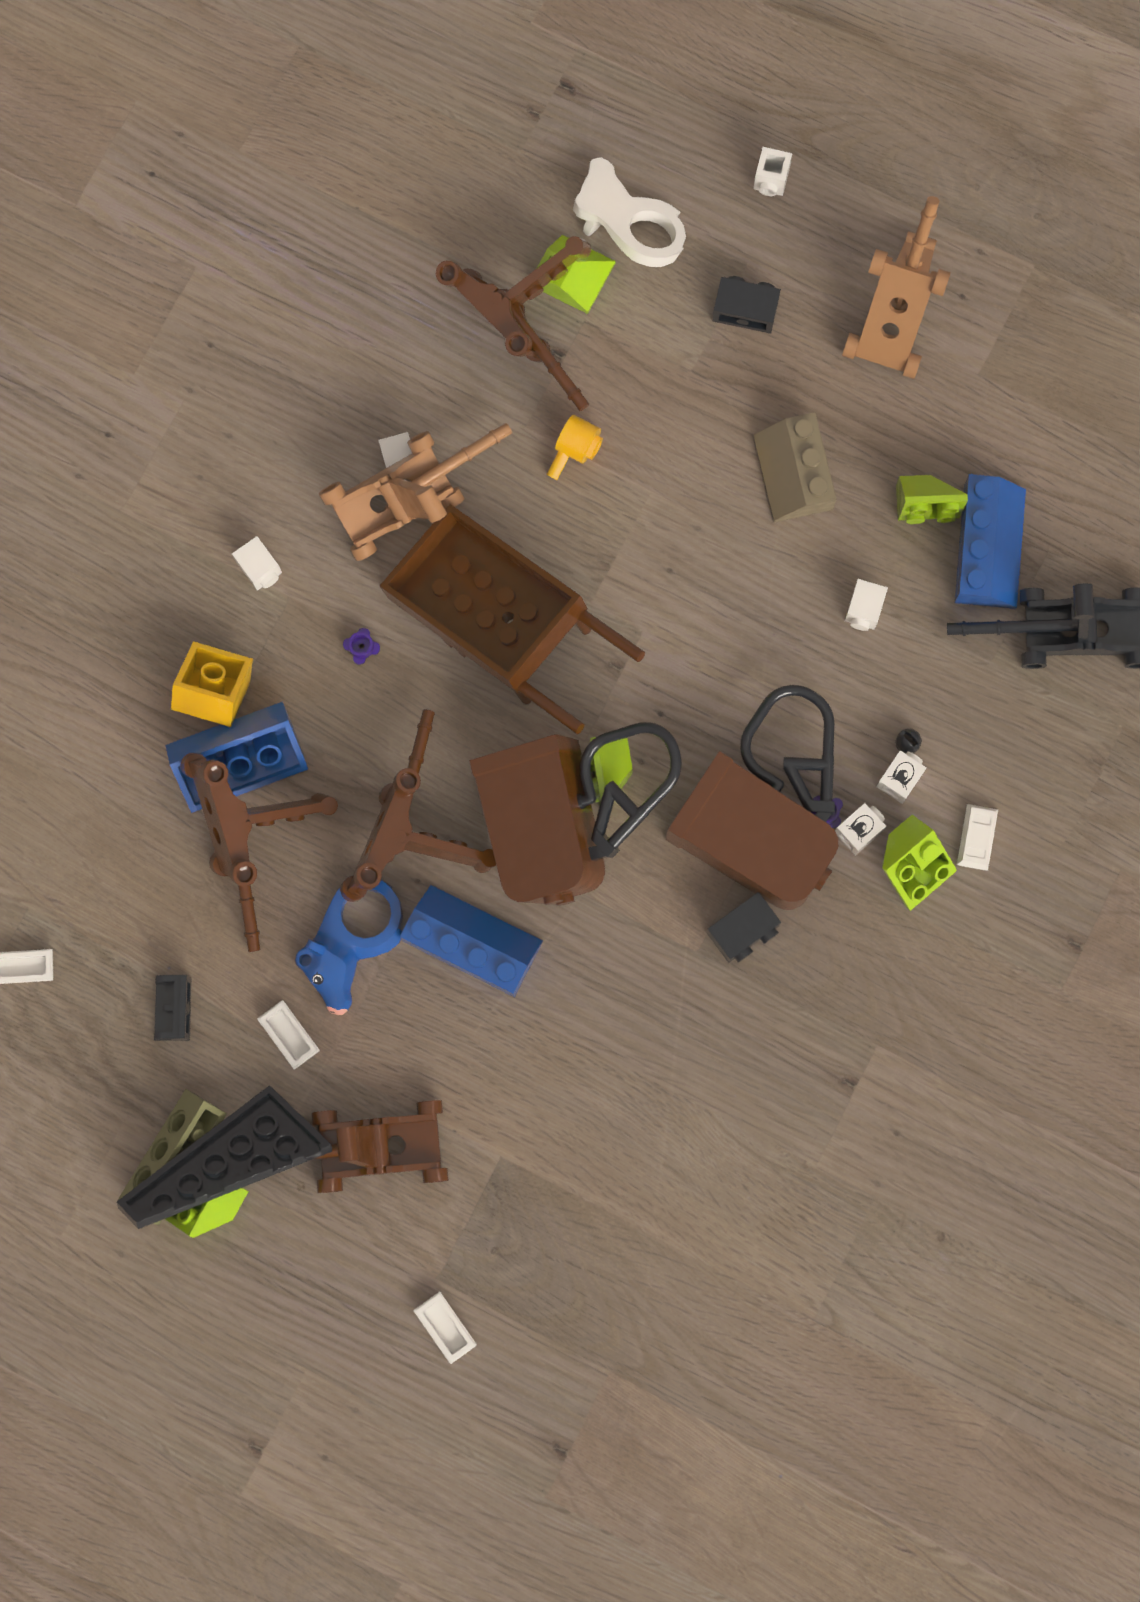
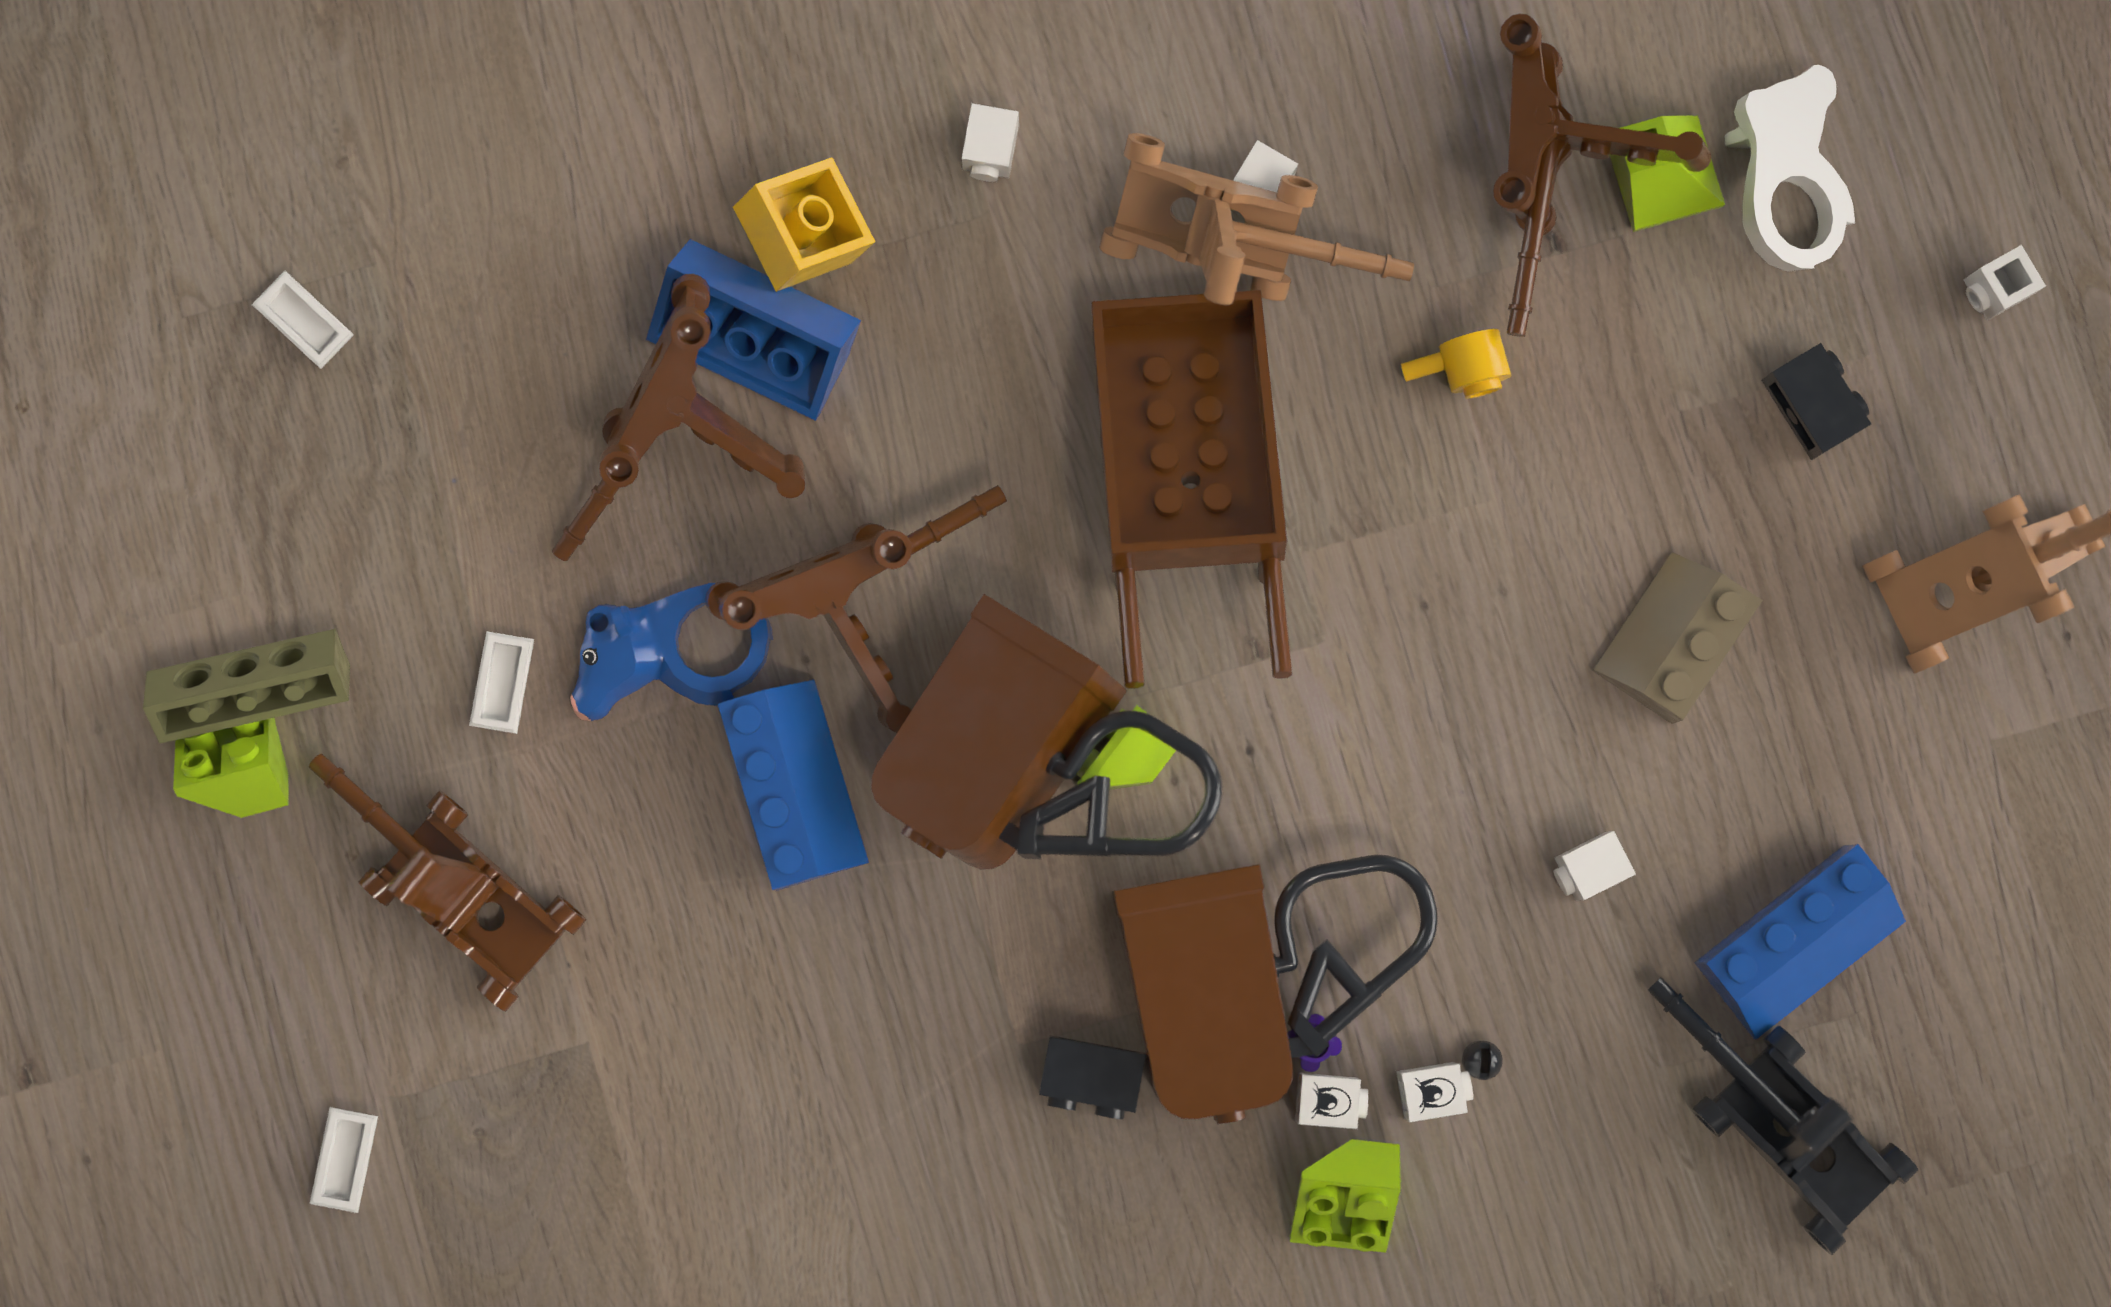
camera: 40 degrees right, 5 degrees up
black wing [116,1085,332,1229] -> none
black hinge [154,975,192,1041] -> none
dark purple plate [343,628,380,665] -> none
lime slope [896,475,968,524] -> none
white tile [956,804,998,871] -> none

